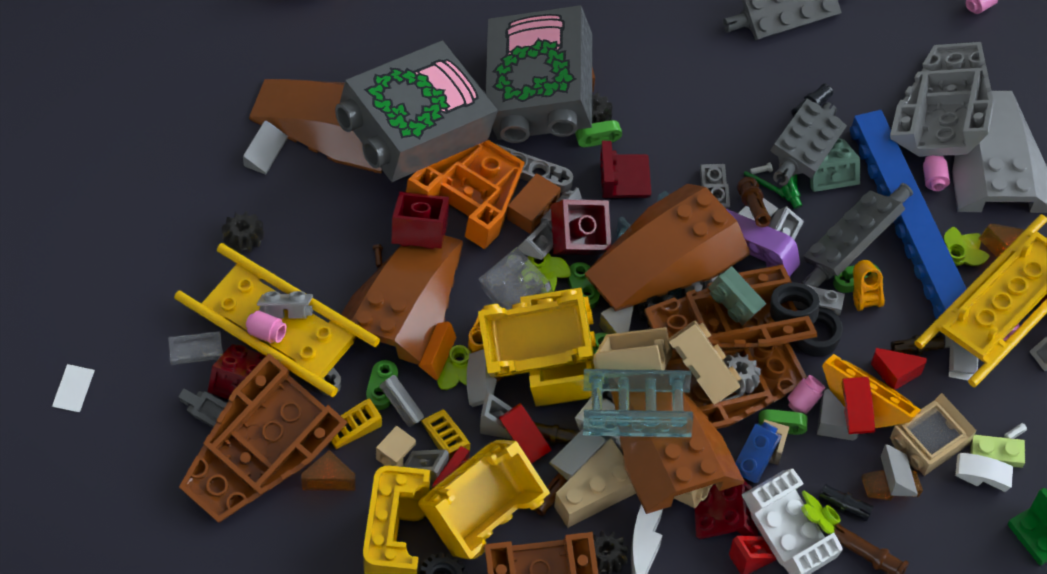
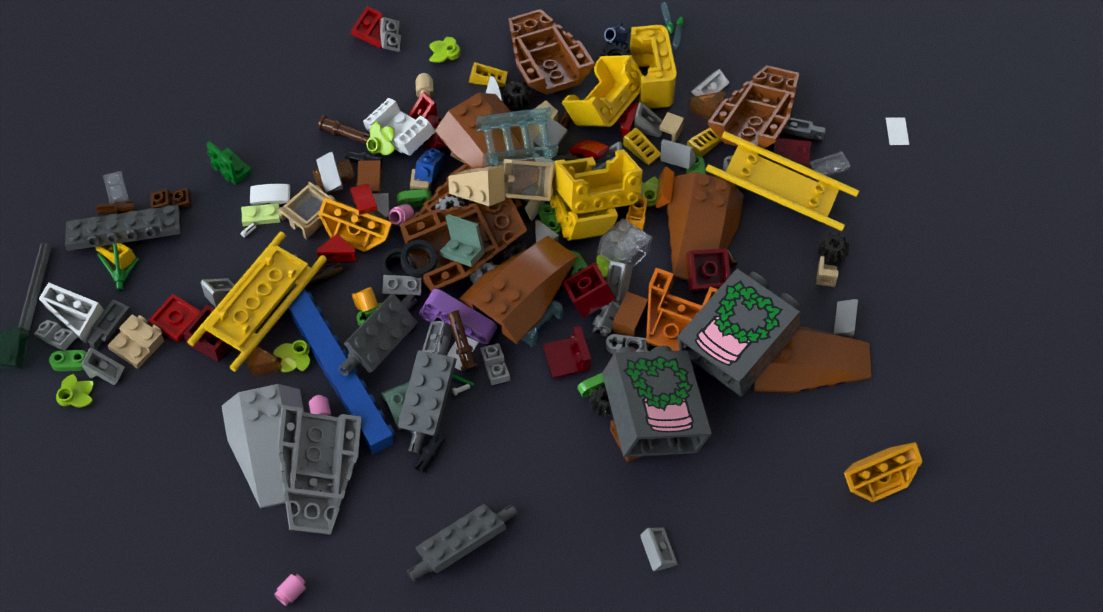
camera: 170 degrees right, 0 degrees up
bright pink brick [246,310,287,343] -> none
light grey hinge [257,291,313,319] -> none
none -> dark orange panel [357,160,382,194]
none -> white slope [691,69,730,103]
none -> tan panel [816,256,838,287]

